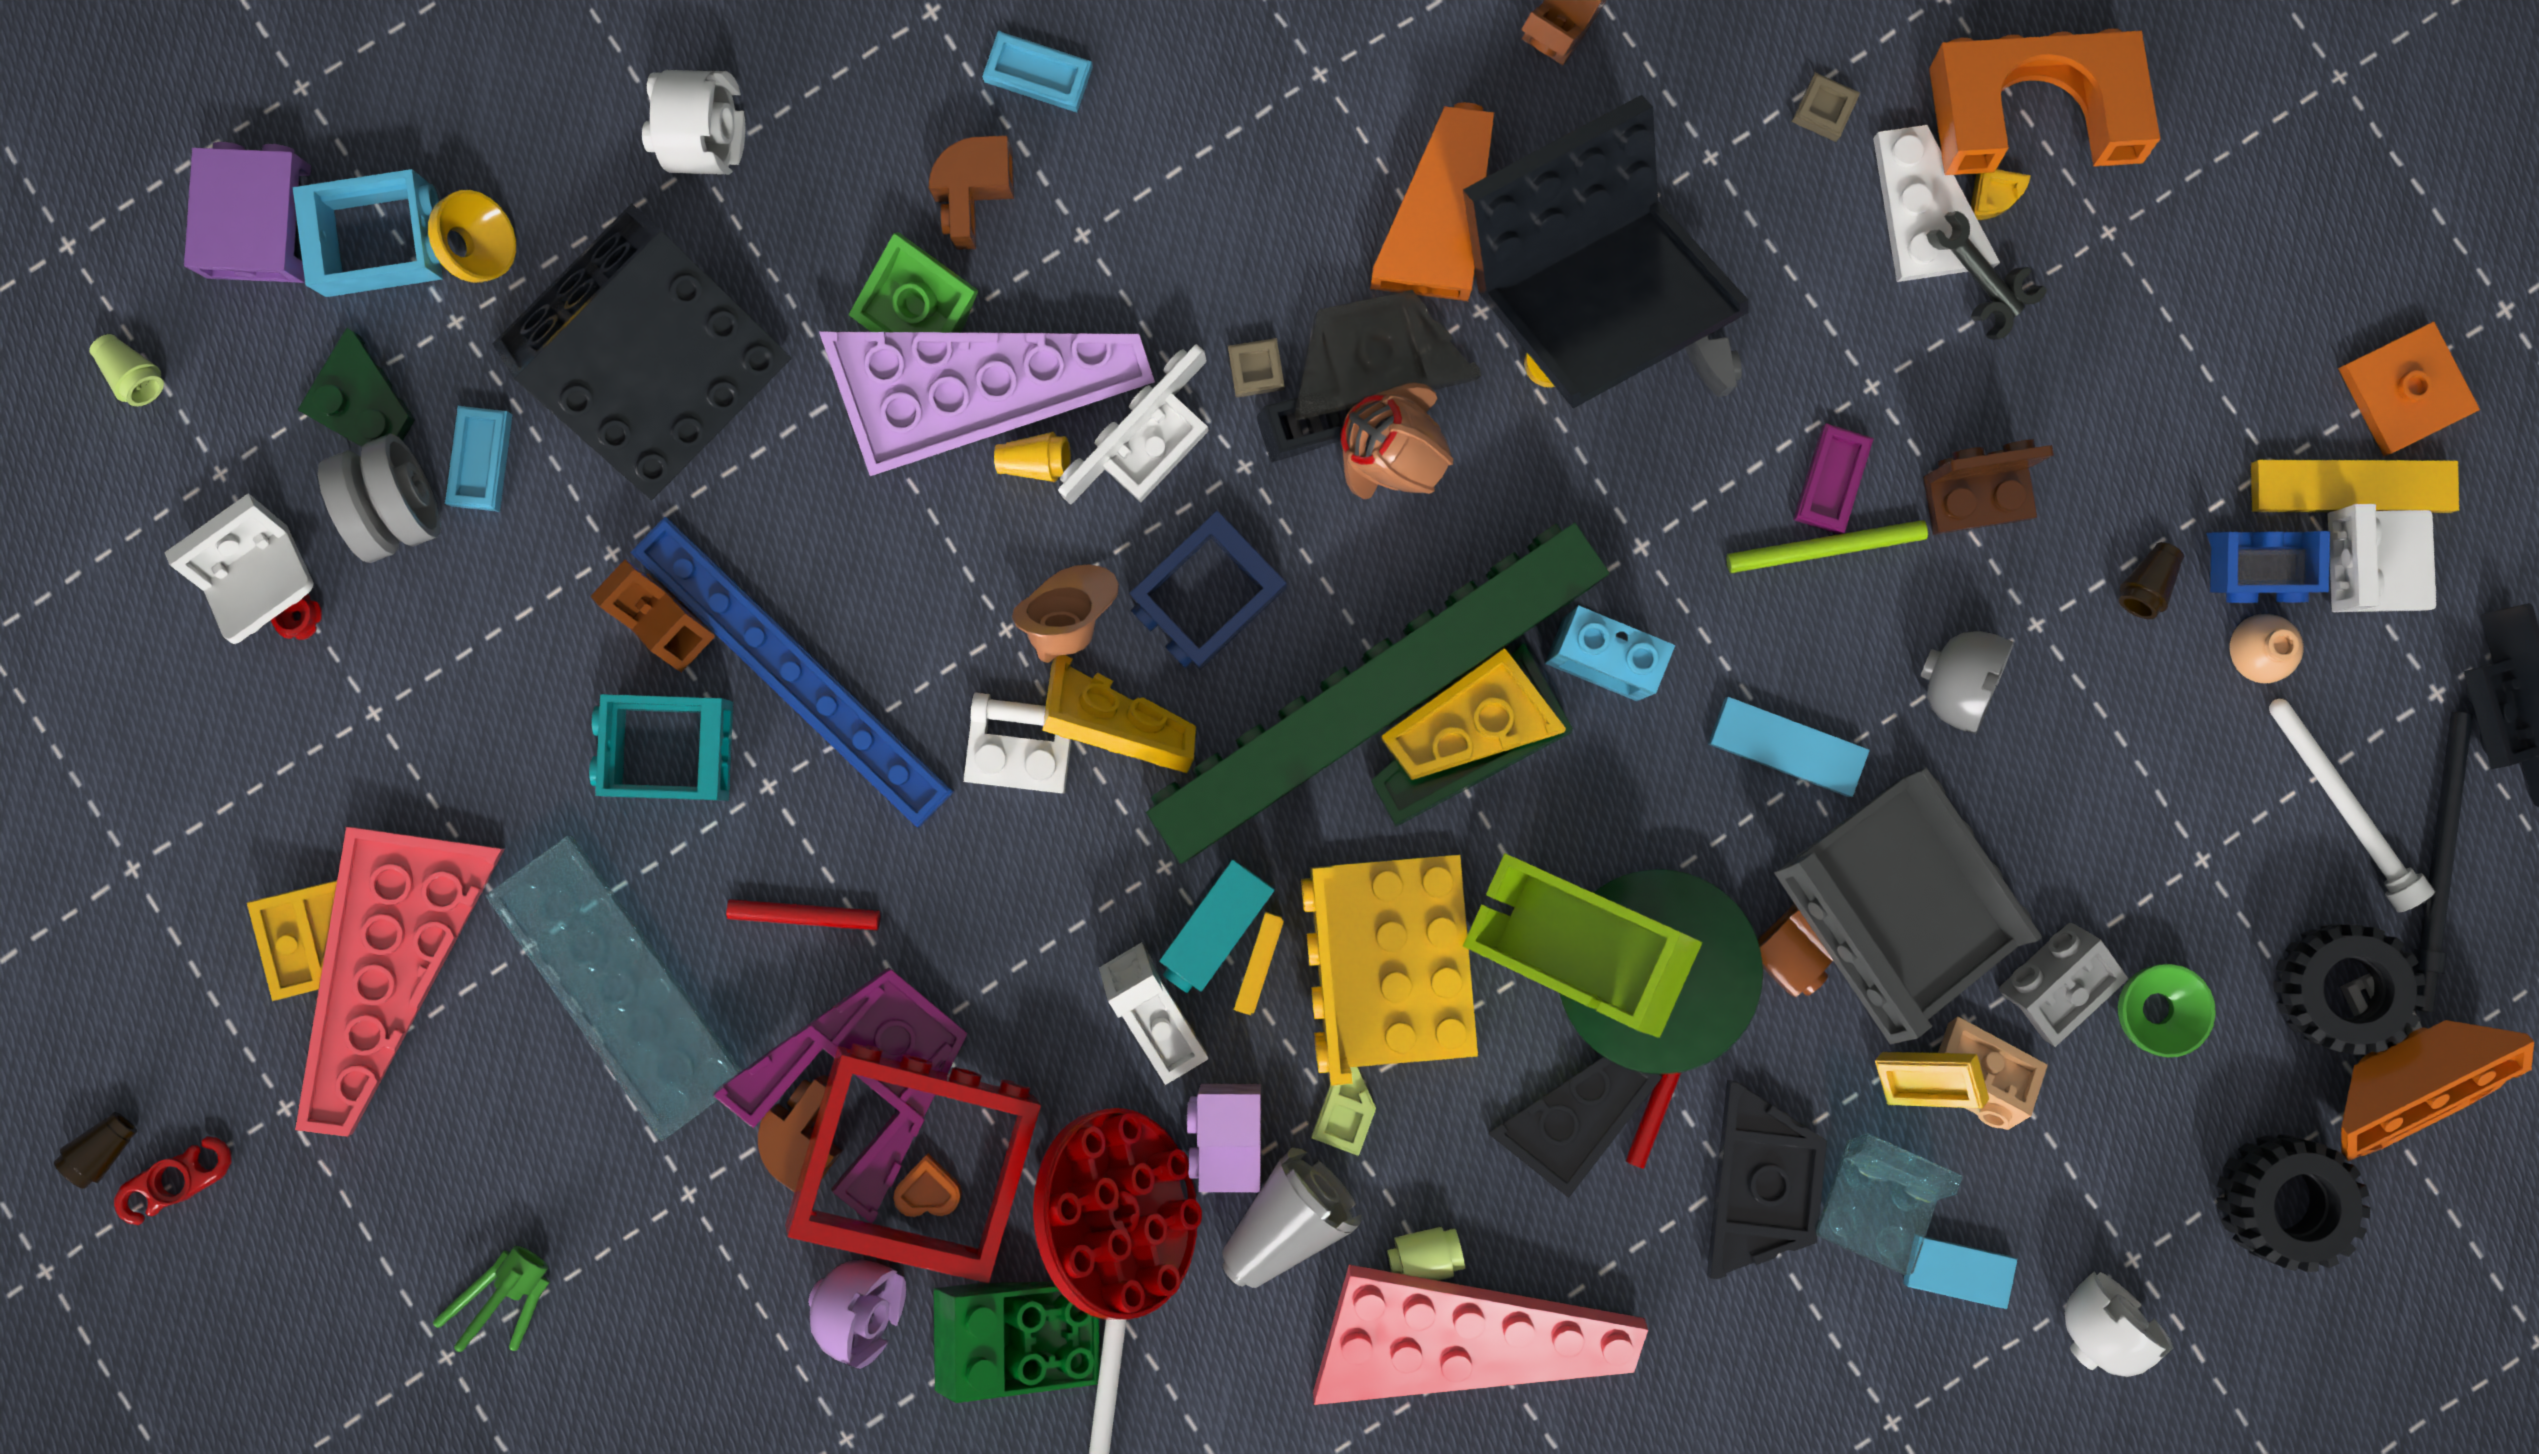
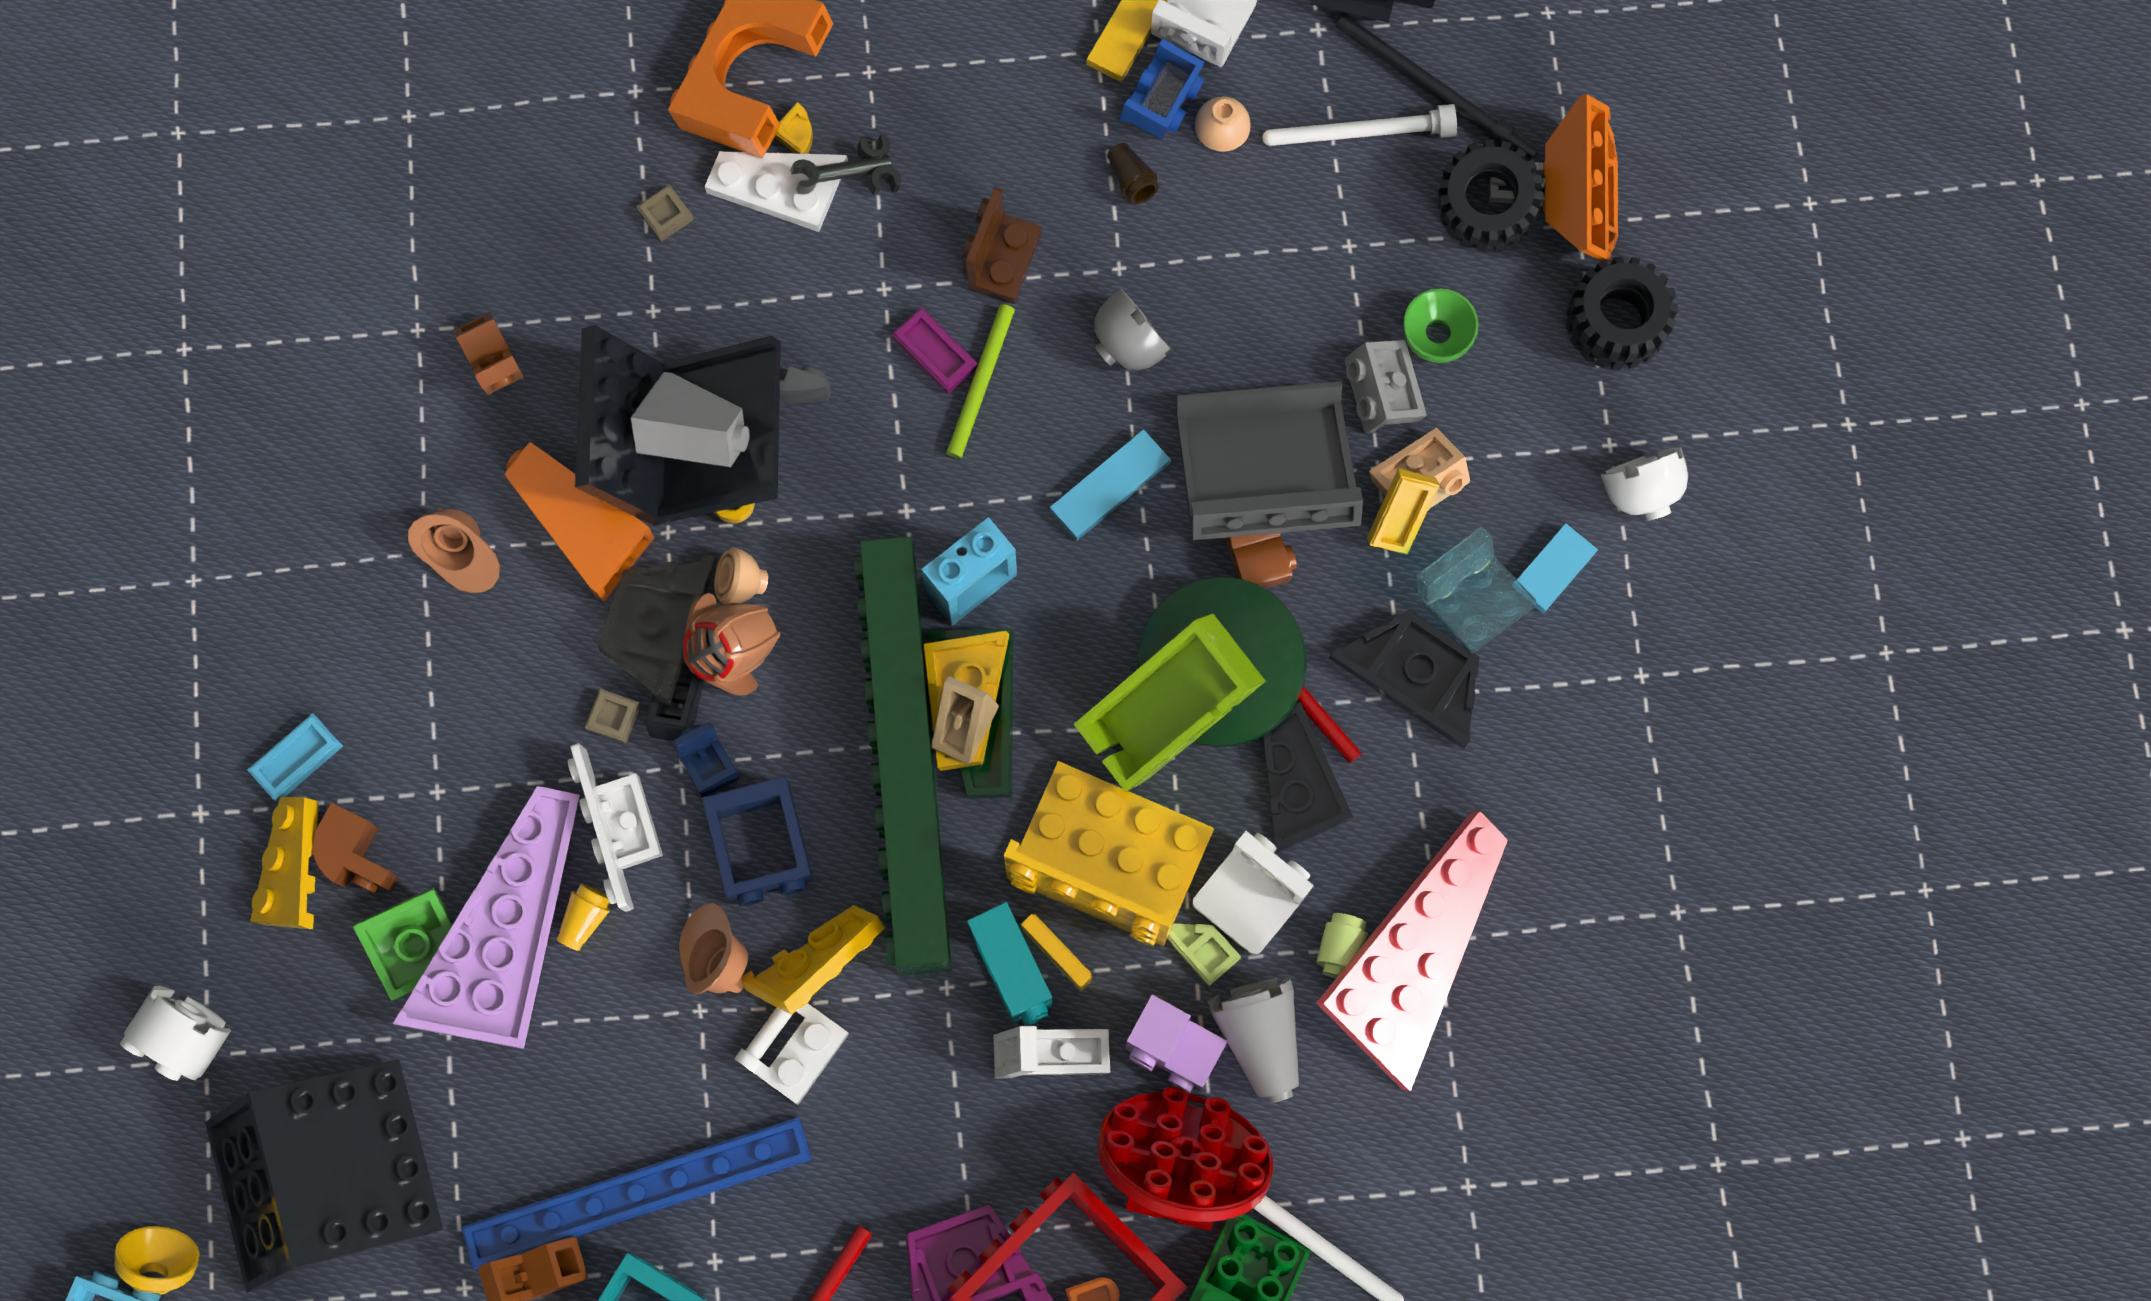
camera: 65 degrees left, 10 degrees down
none -> yellow wing [250,797,318,929]
none -> nougat piece [408,508,500,593]
none -> light grey slope [631,372,749,467]
none -> dark blue bracket [673,722,739,798]
none -> light nougat brick [714,547,768,605]
none -> tan slope [931,676,999,764]
none -> white bracket [1193,831,1314,955]

